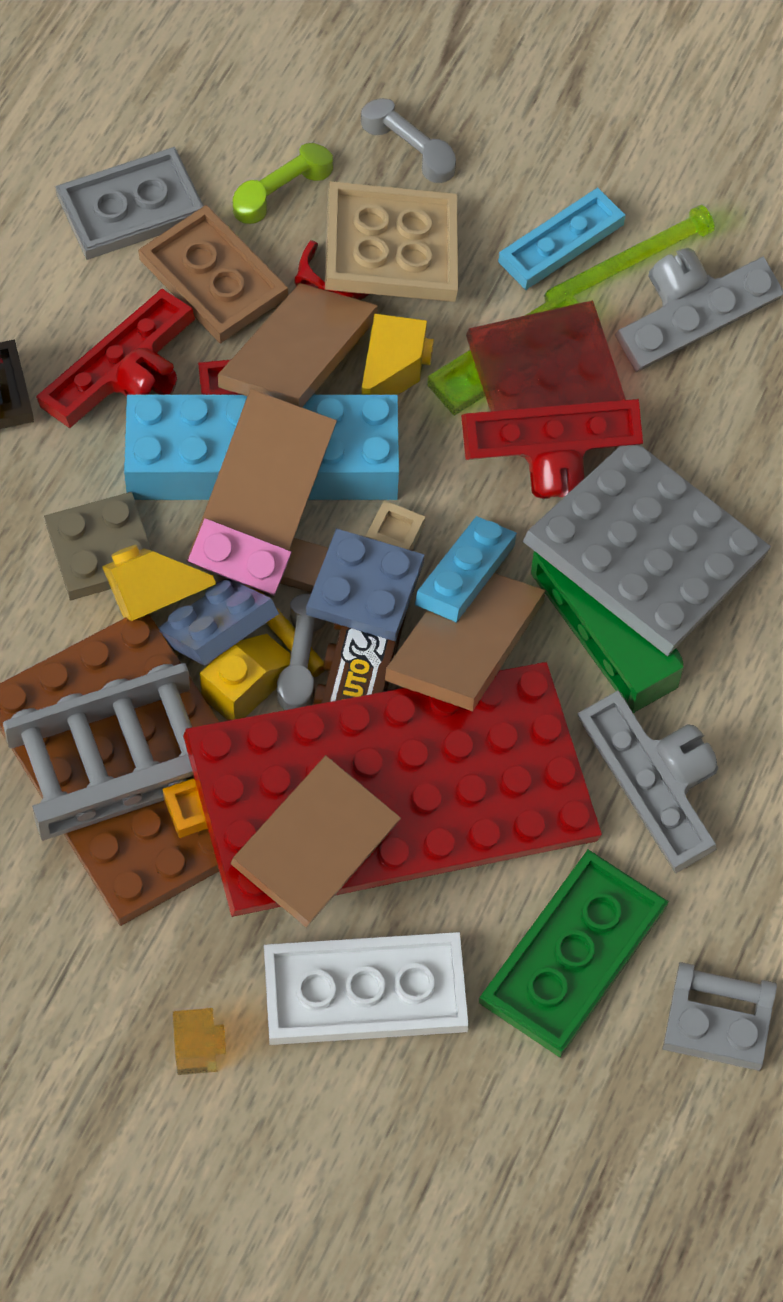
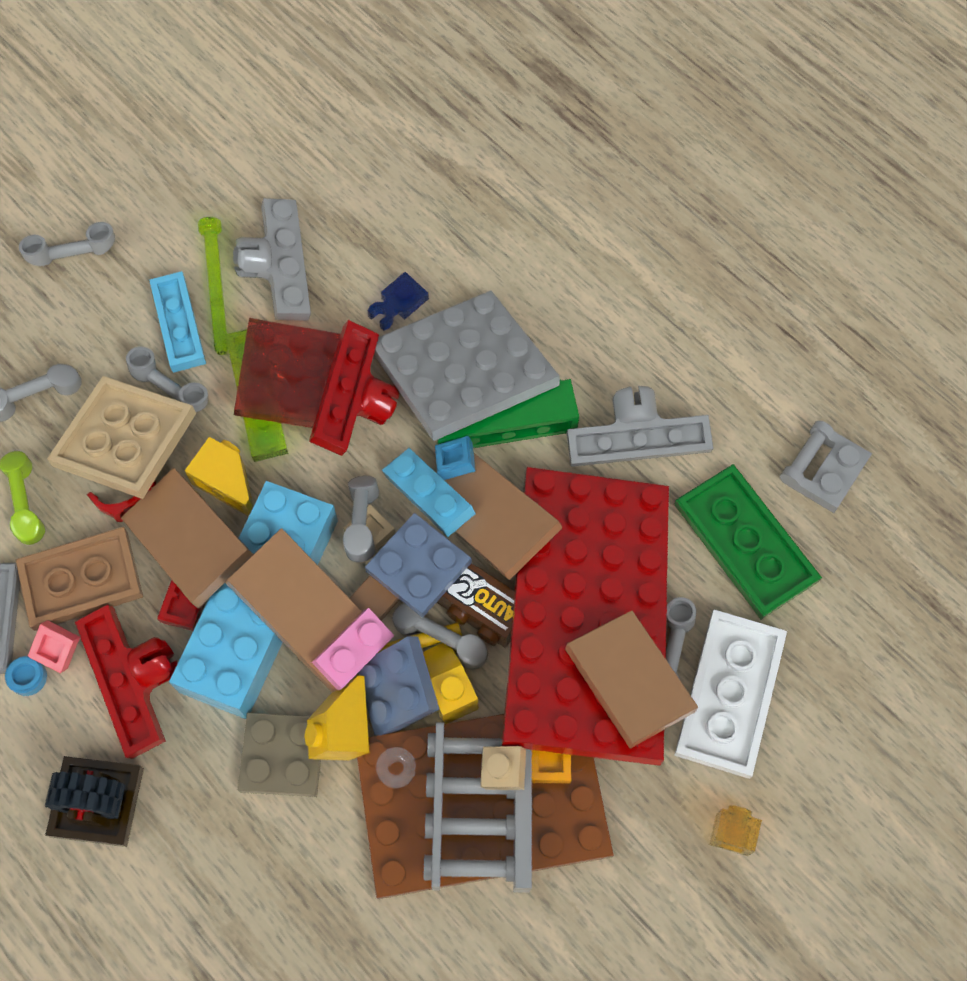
camera: 65 degrees left, 5 degrees up
none -> dark azure tile [5,656,47,696]
none -> light grey bar [19,222,115,266]
none -> coral plate [28,620,80,673]
none -> light grey bar [126,347,208,412]
none -> light grey bar [343,475,379,562]
none -> clear blue plate [367,272,429,331]
none -> clear plate [376,747,416,788]
none -> dark azure tile [435,436,476,480]
none -> tan plate [480,746,526,790]
none -> light grey bar [666,597,696,679]

